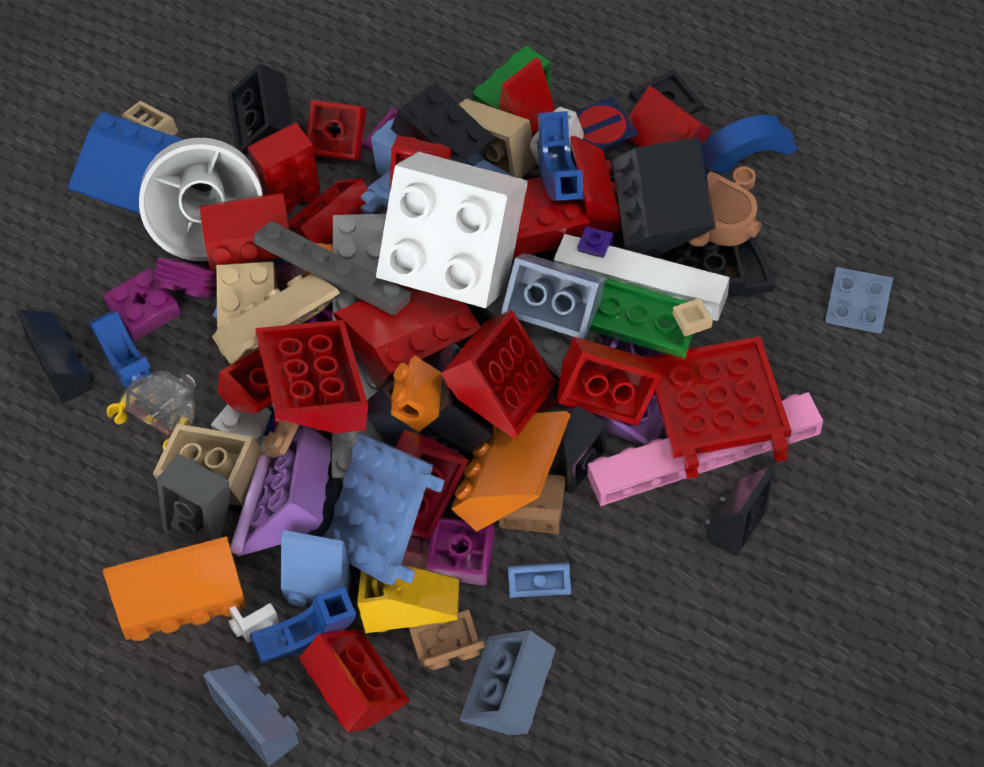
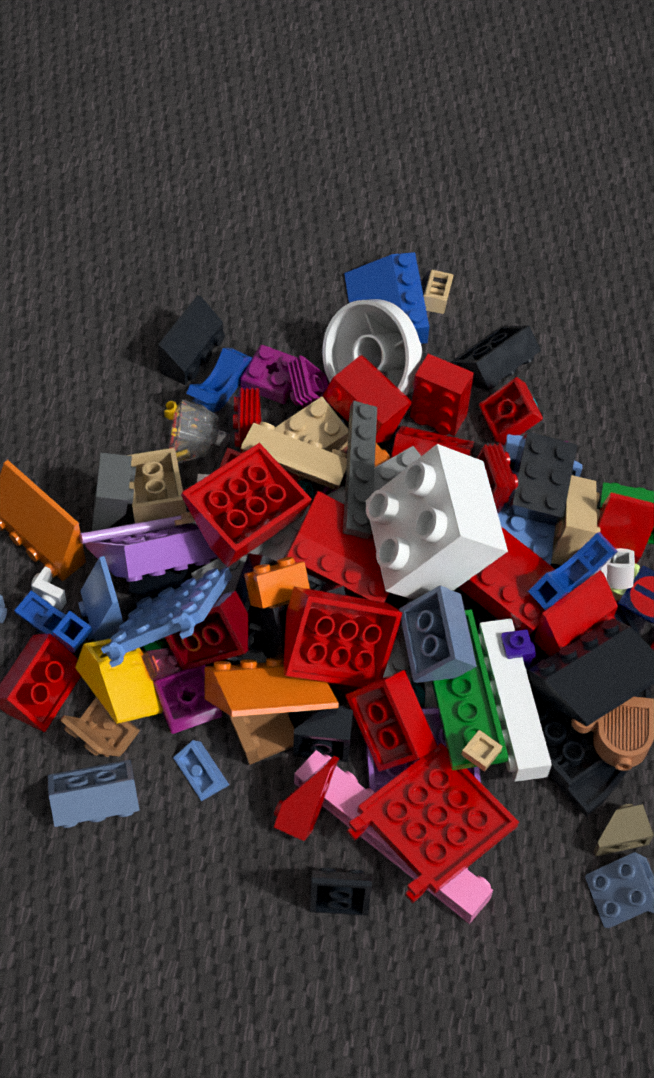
camera: 55 degrees right, 0 degrees up
none -> red brick [233,387,261,453]
none -> red slope [274,756,339,841]
none -> dark tan slope [594,804,654,857]

